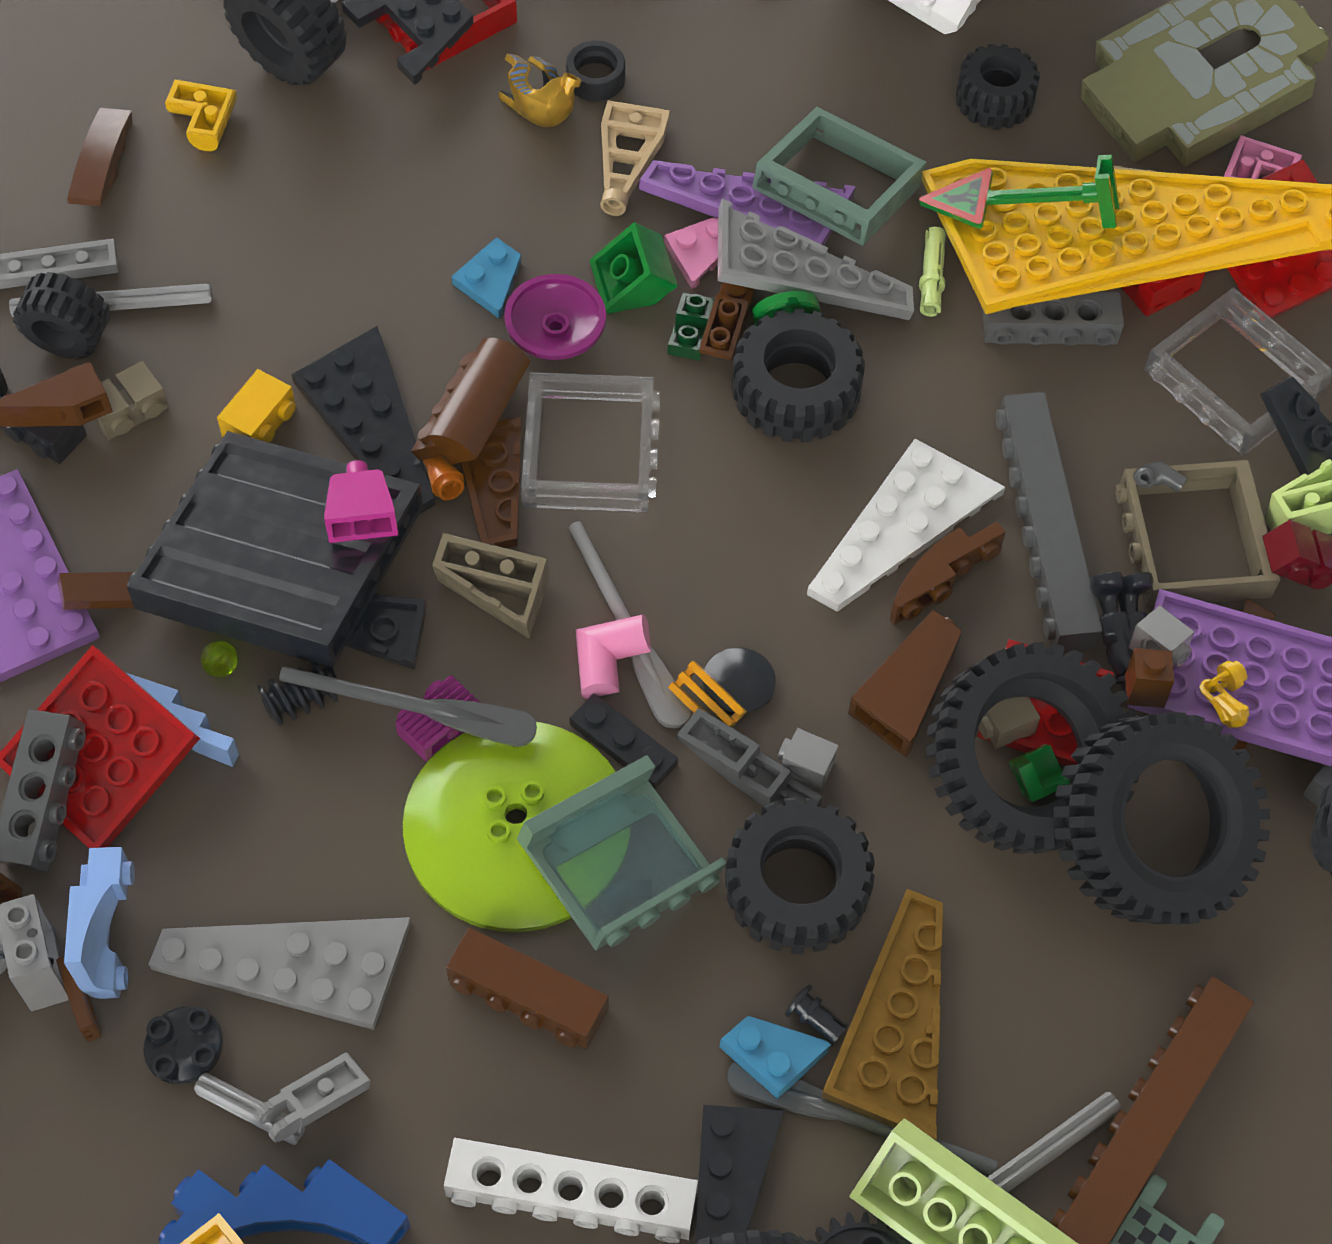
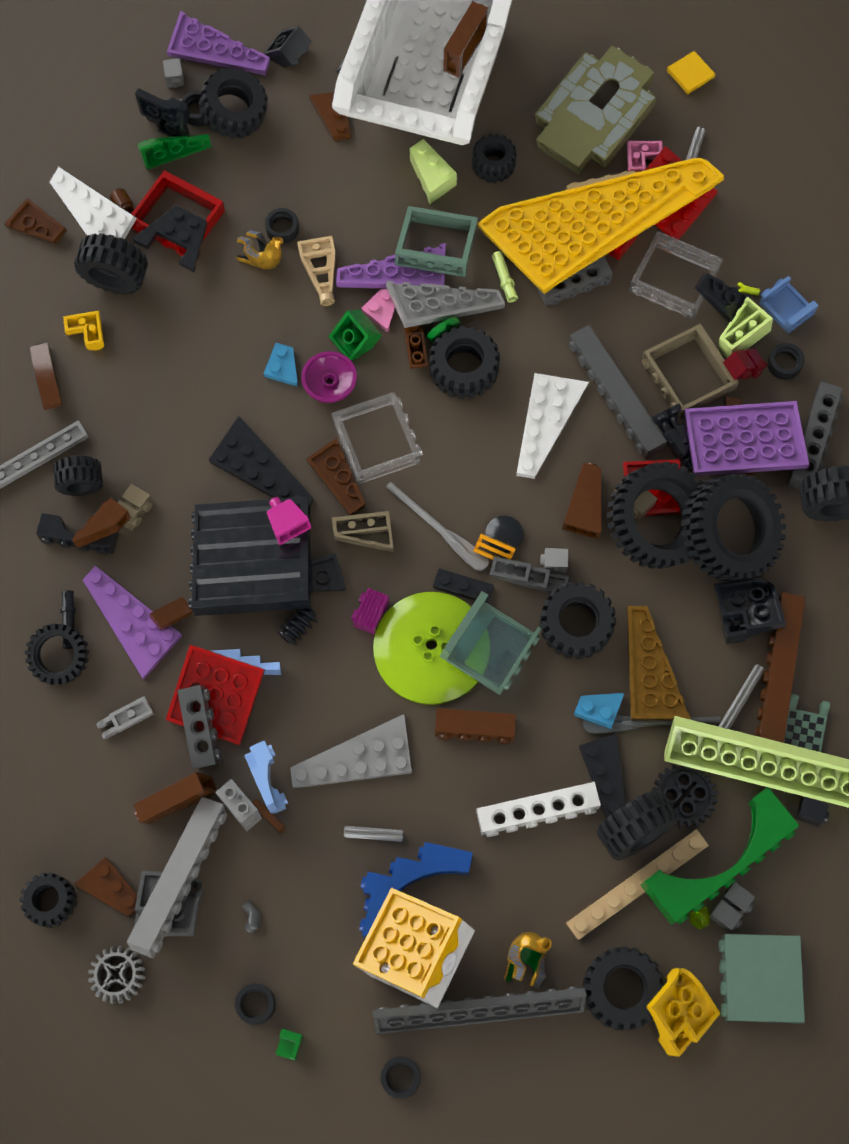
camera: 20 degrees left, 10 degrees up
light grey axle [9,283,212,317] -> none
black dish [143,1007,223,1084] -> none
clear neon green plate [201,641,238,677] -> none
yellow brick [217,369,296,443] -> none
light grey hinge [254,1052,371,1143] -> none
dark grey piece [279,666,537,747] -> none
reddish brown brick [411,338,531,465] -> none
orange cone [423,455,464,501] -> none
bright pink brick [576,614,651,699] -> none
dark green slope [667,292,715,361] -> none
black pin [785,985,848,1045] -> none
reddish brown slope [890,521,1006,625] -> none
green piece [919,155,1120,229] -> none
green panel [1008,744,1071,802] -> none
reddish brown brick [1125,648,1174,708] -> none
light grey brick [1129,606,1194,666] -> none
dark grey arm [1134,461,1188,493] -> none
yellow piece [1199,661,1250,729] -> none
none -> yellowish green wedge [410,139,457,204]
none -> black slope [714,578,786,644]

